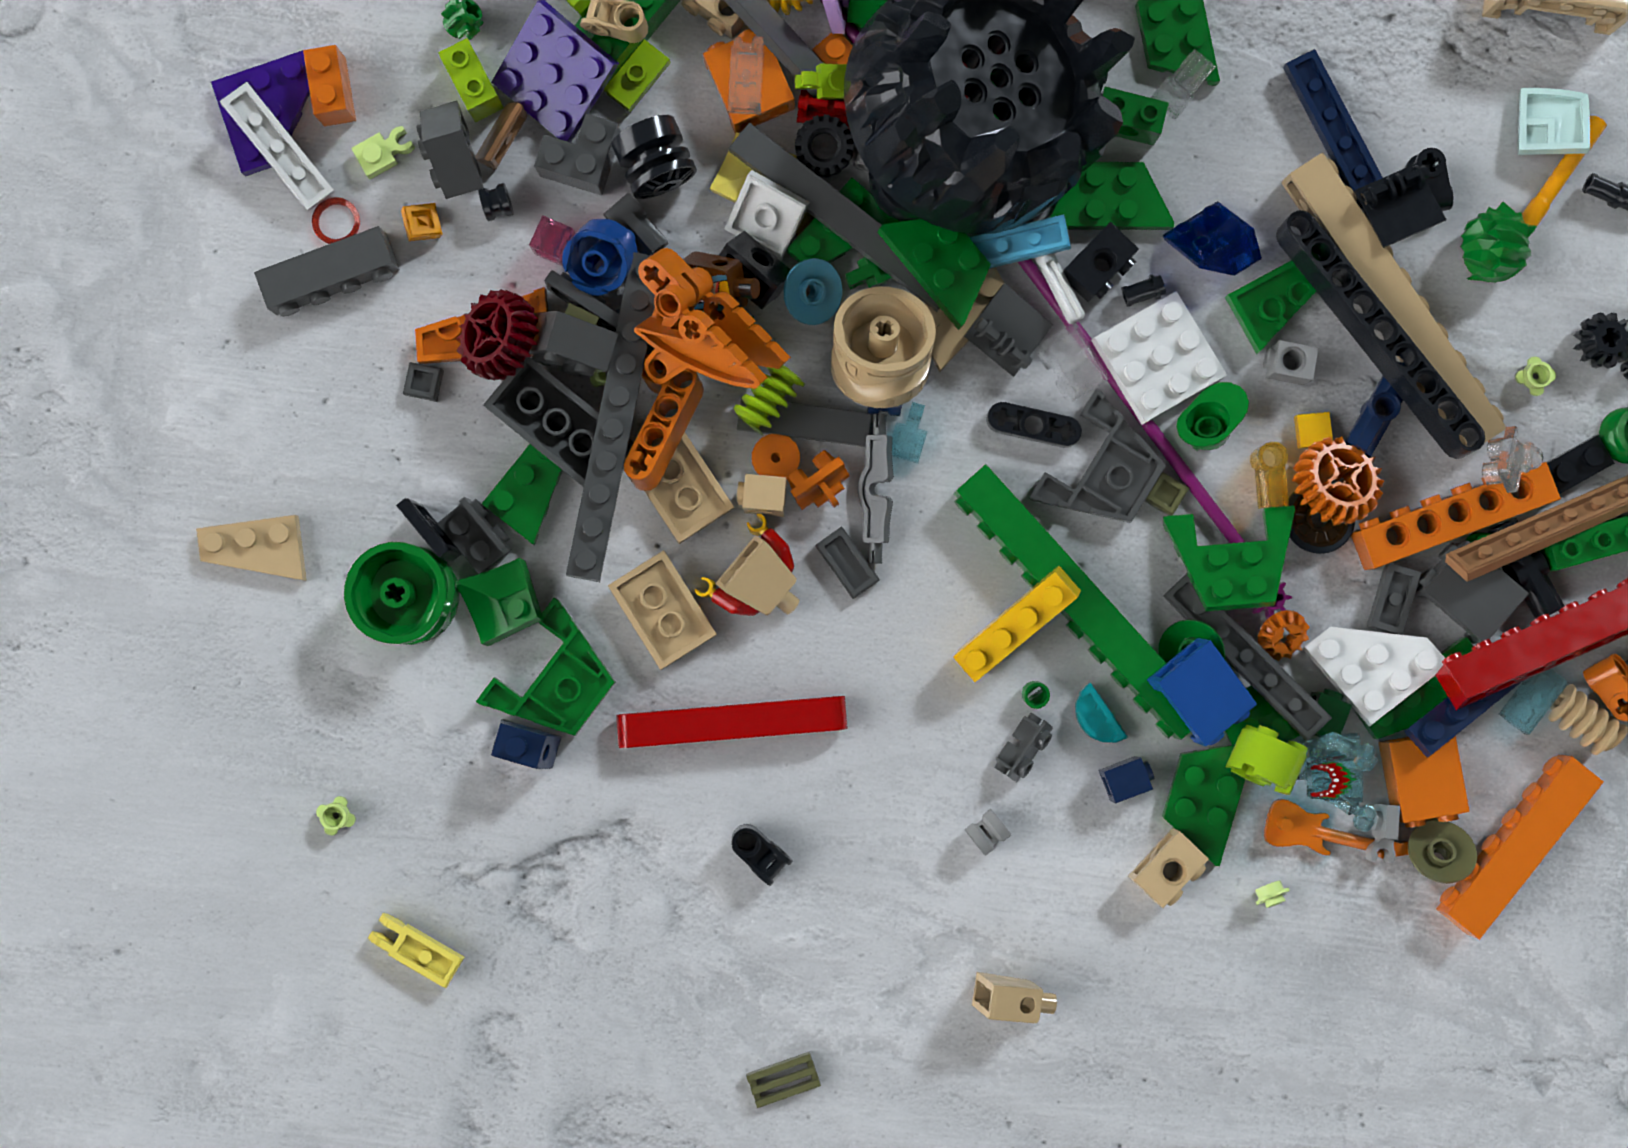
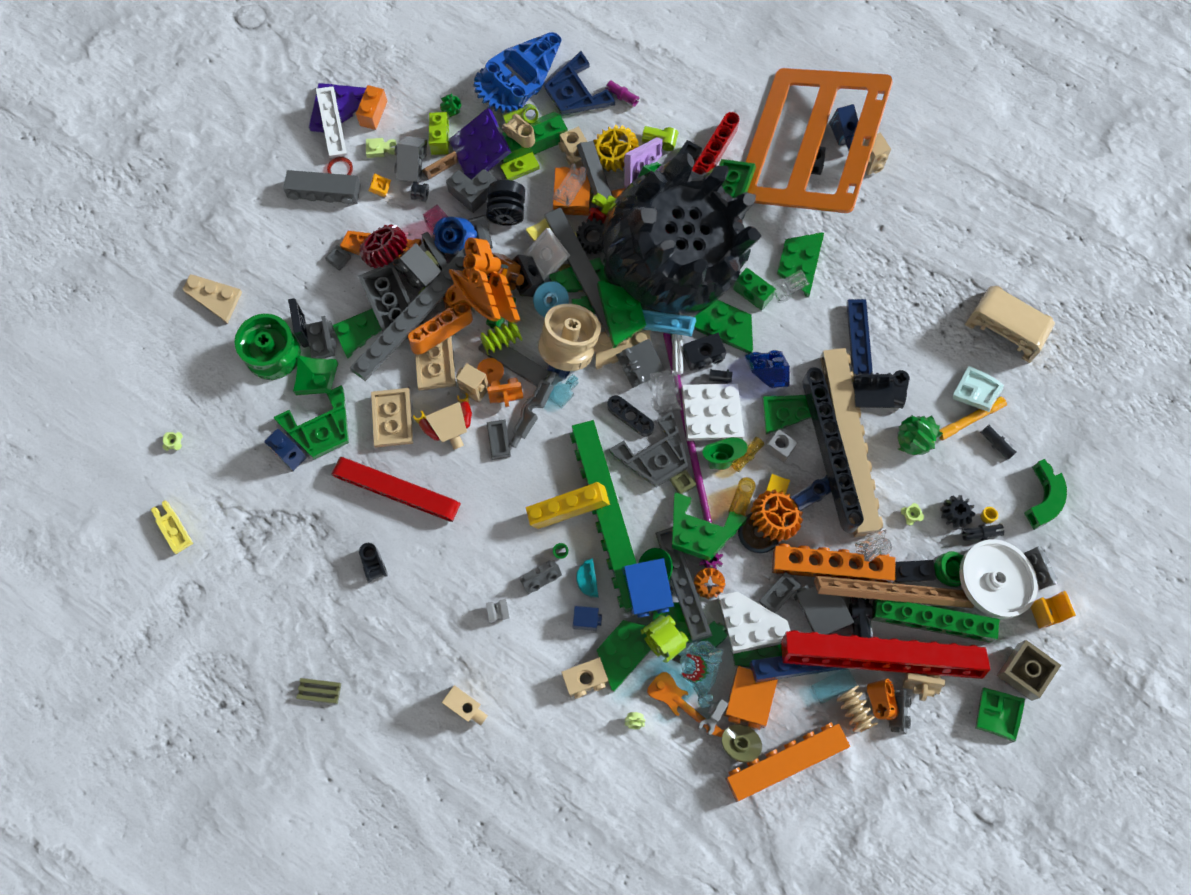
camera: 30 degrees right, 15 degrees down
none -> clear yellow pin [731,437,765,472]

